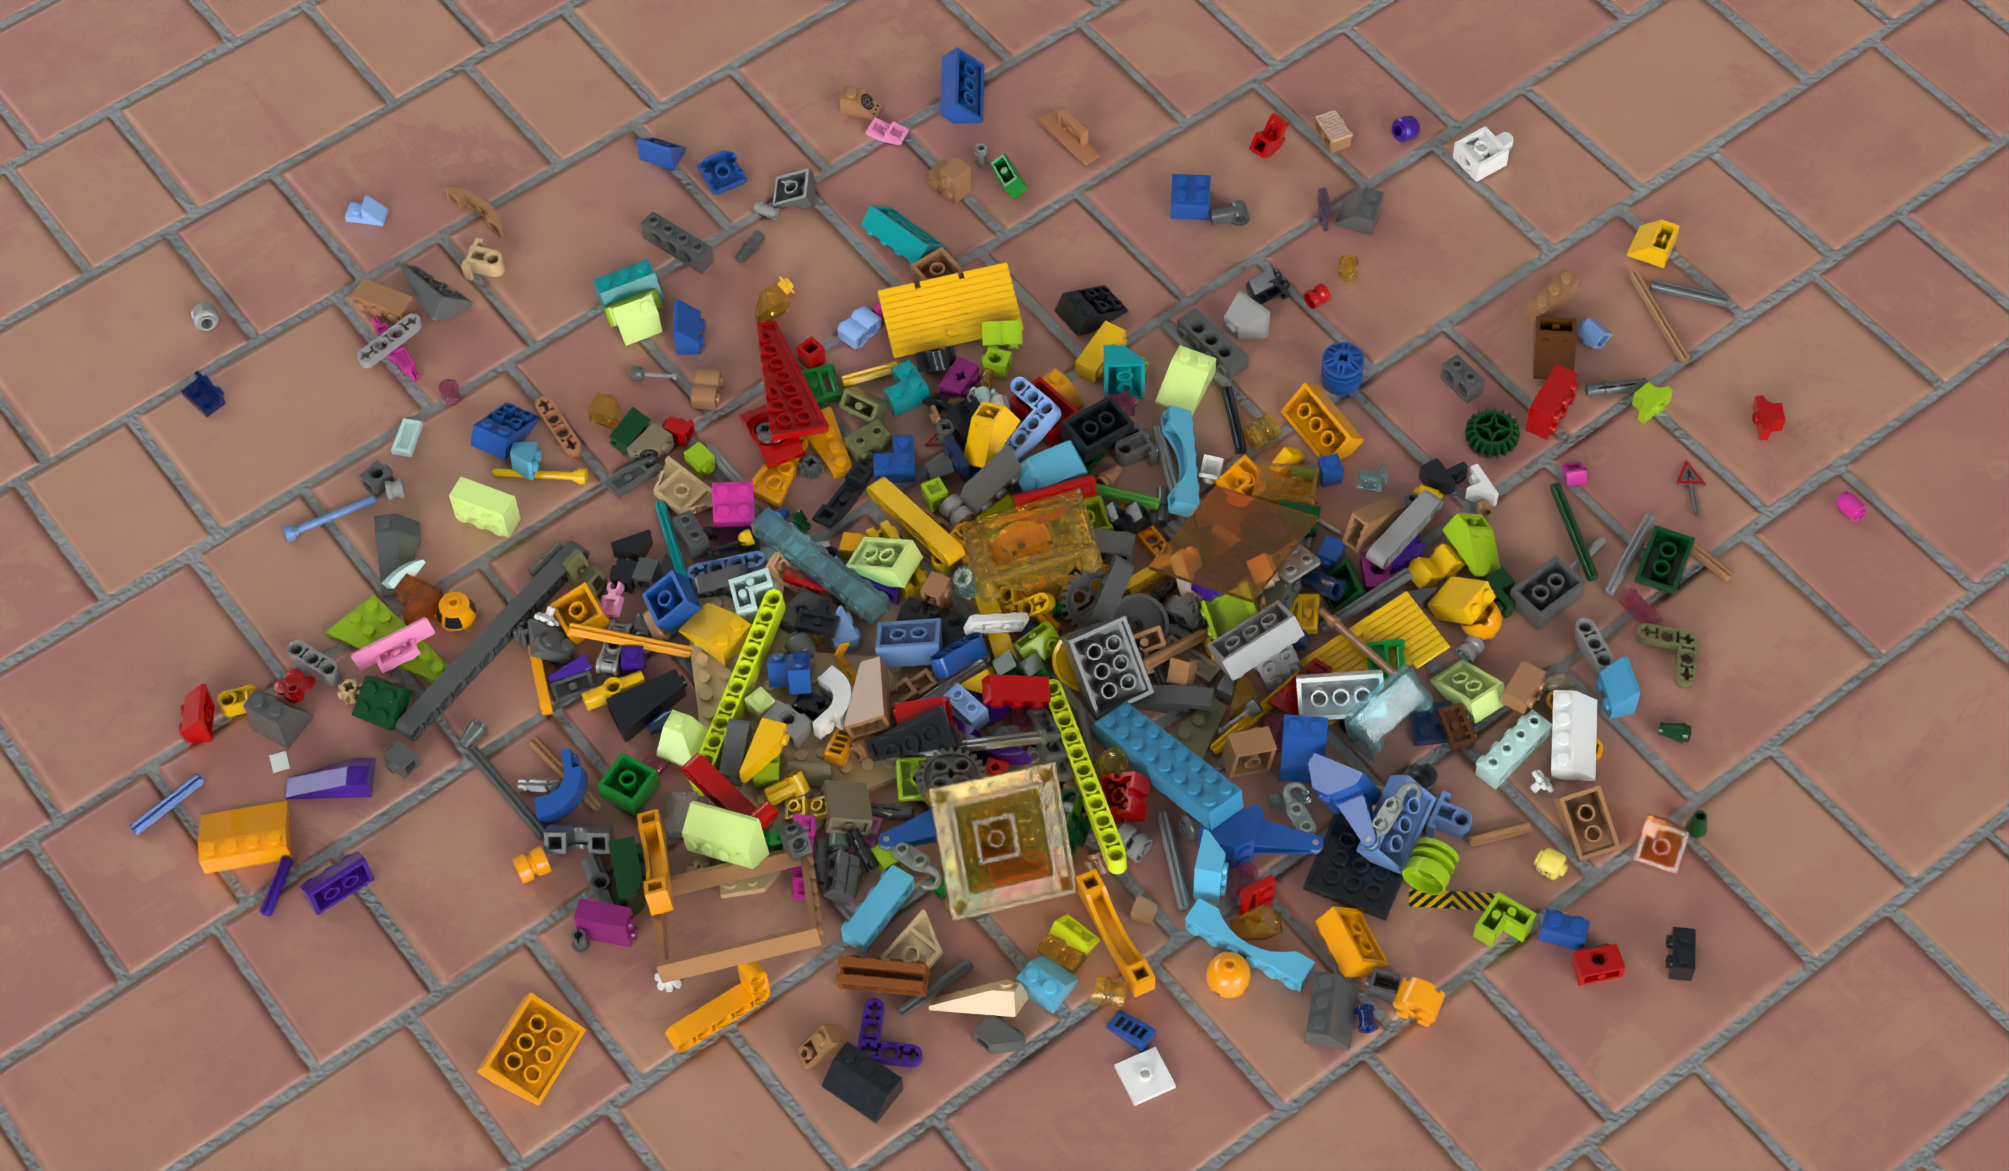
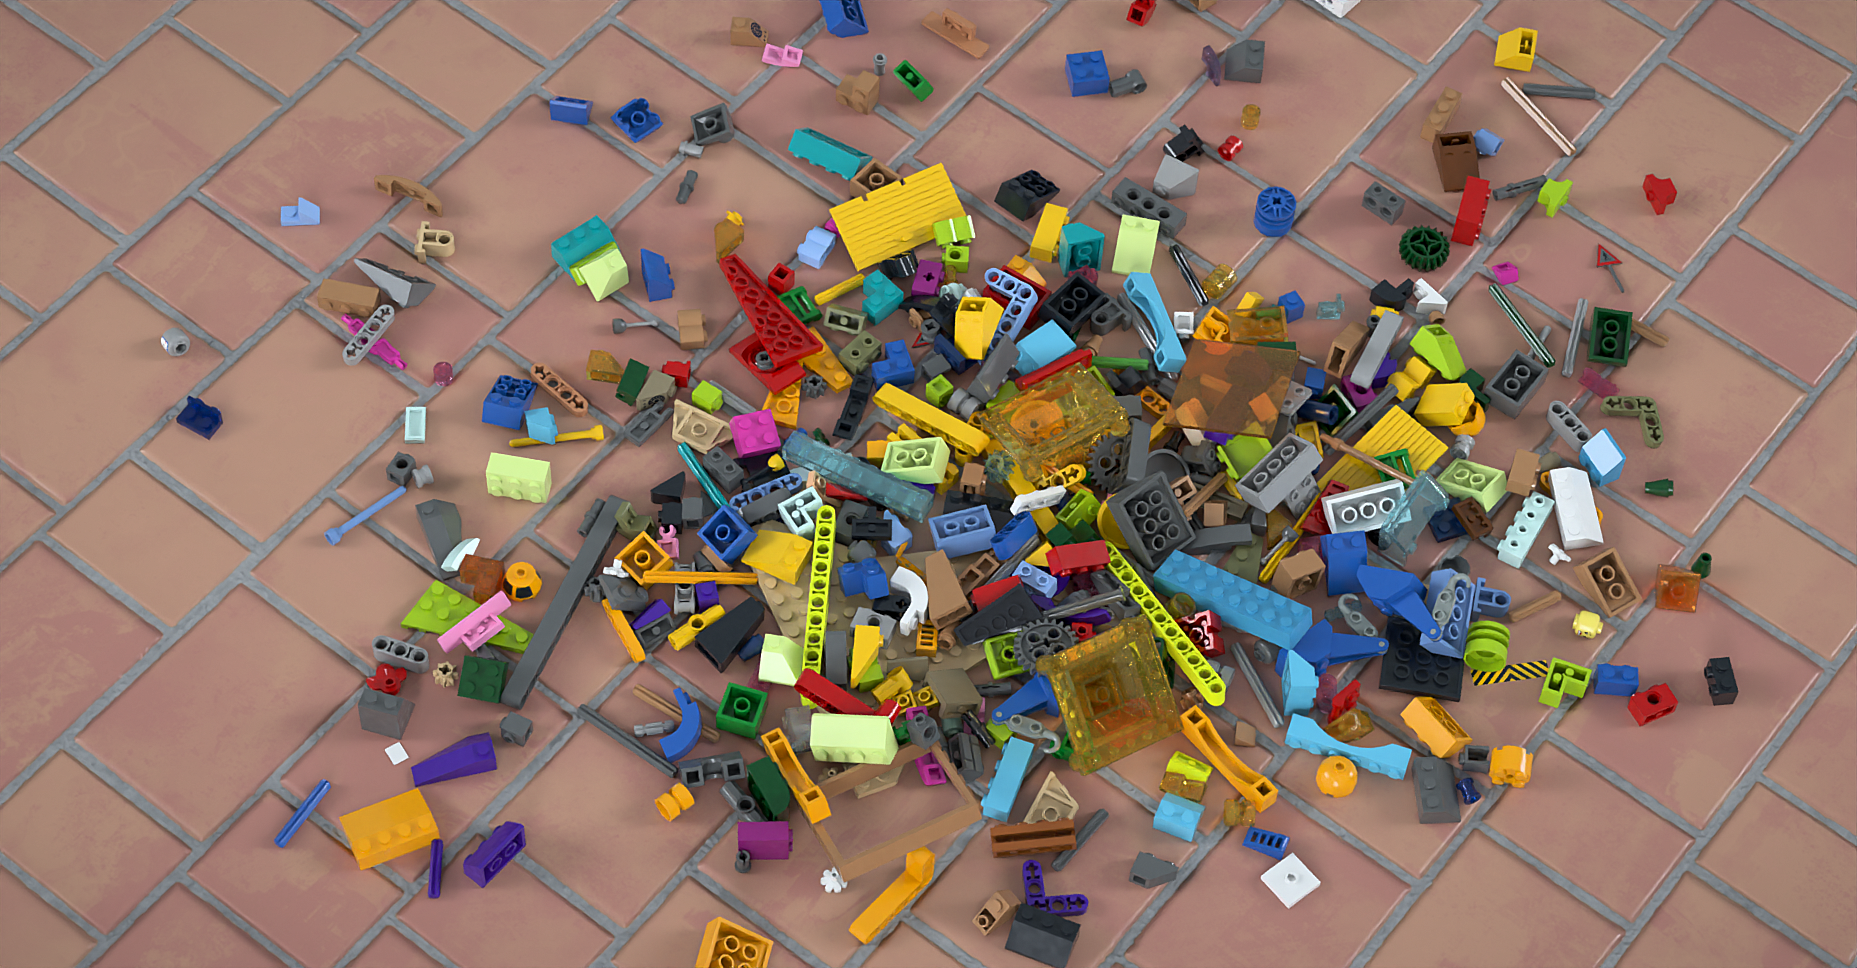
camera: 20 degrees left, 0 degrees up
red slope [179,684,215,743] -> none
yellow piece [217,684,258,717] -> none
dark grey cone [458,718,488,750] -> none
dark grey brick [640,211,714,274] -> none
yellowish green brick [745,686,775,723] -> none
wedge [929,979,1028,1017] -> none
light orange slope [1280,382,1364,461] -> none
dark pink brick [1836,491,1867,521] -> none

